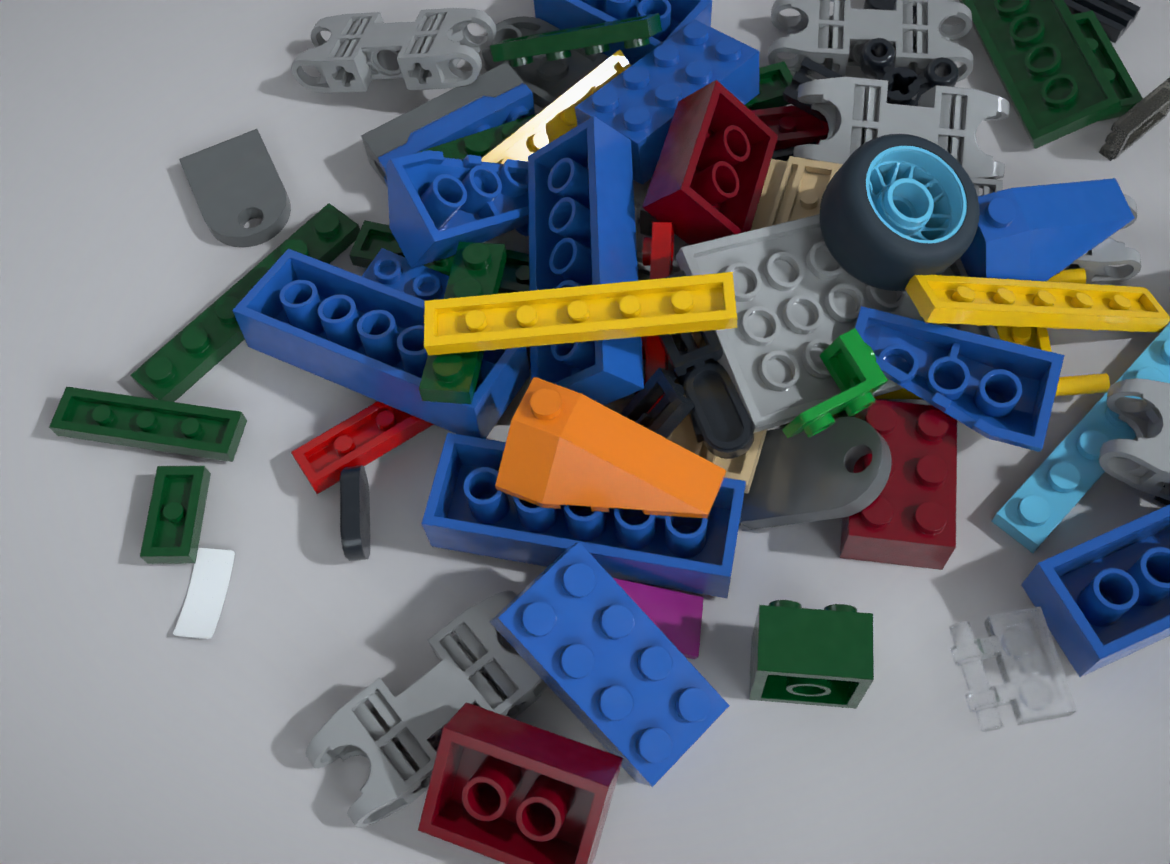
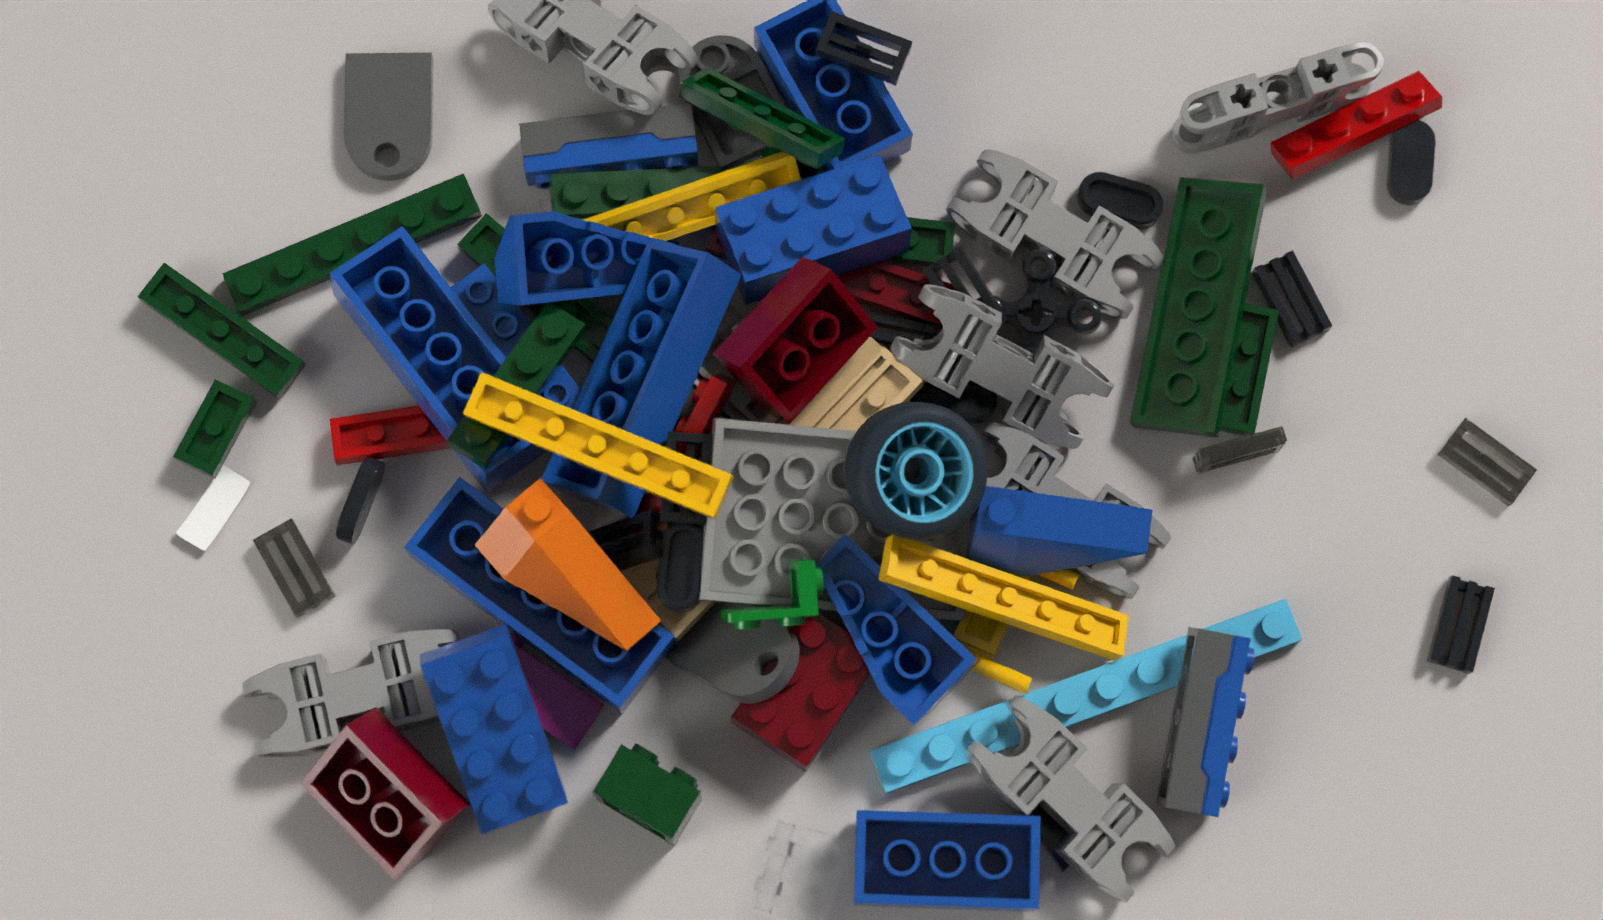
camera: 15 degrees right, 15 degrees up
none -> clear smoke tile [253,518,336,618]

